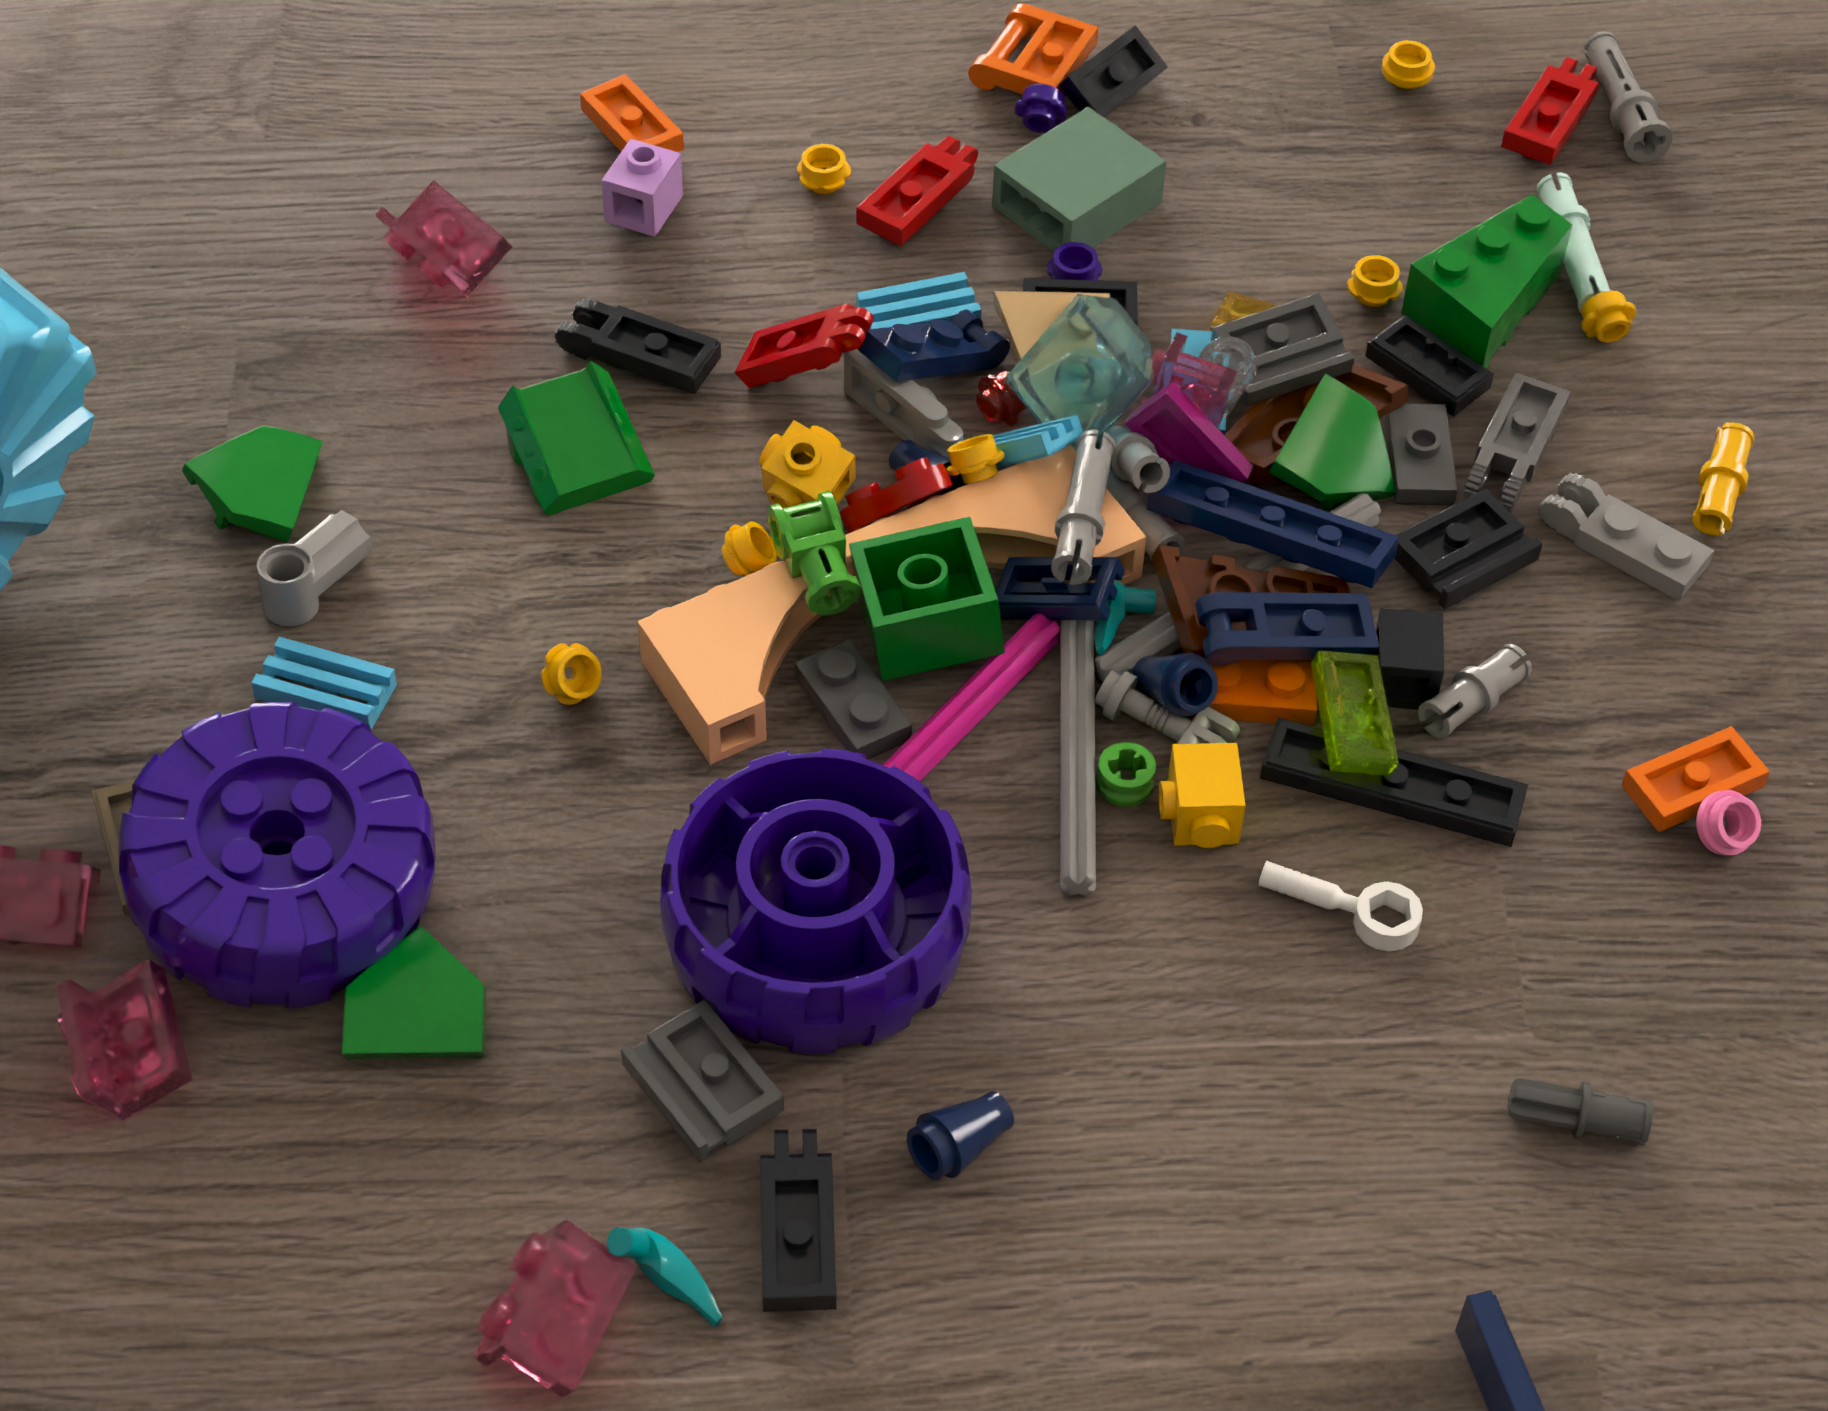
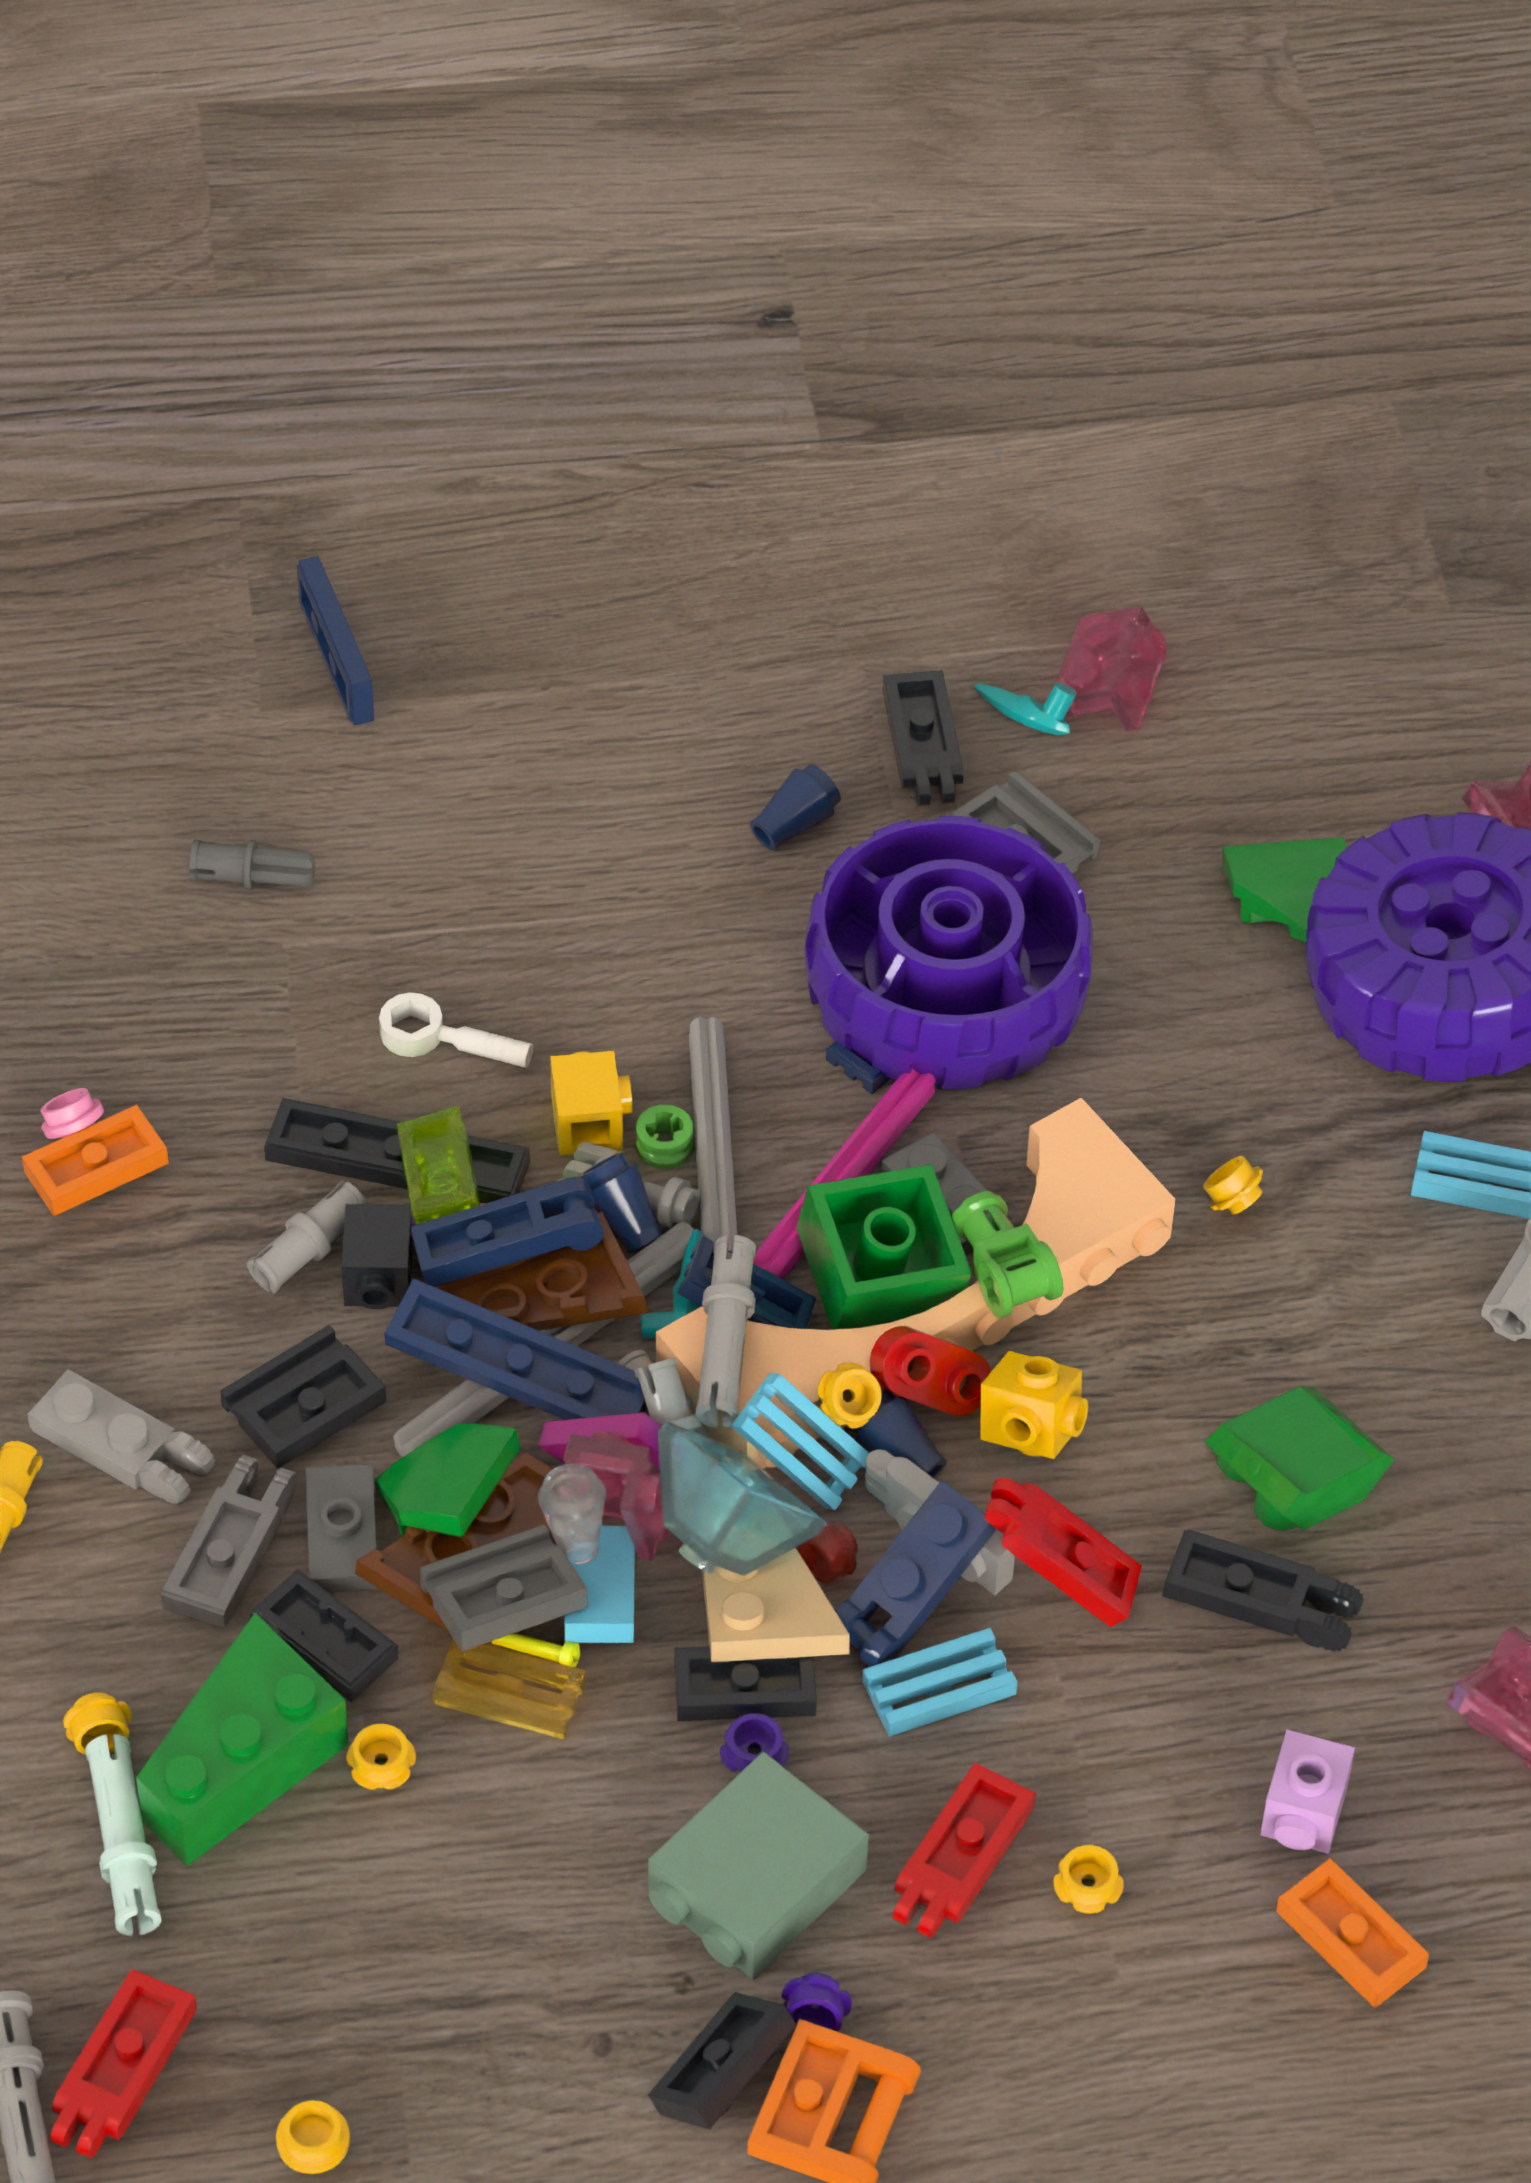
camera: 175 degrees right, 0 degrees up
yellow plate [722,521,777,576] -> none

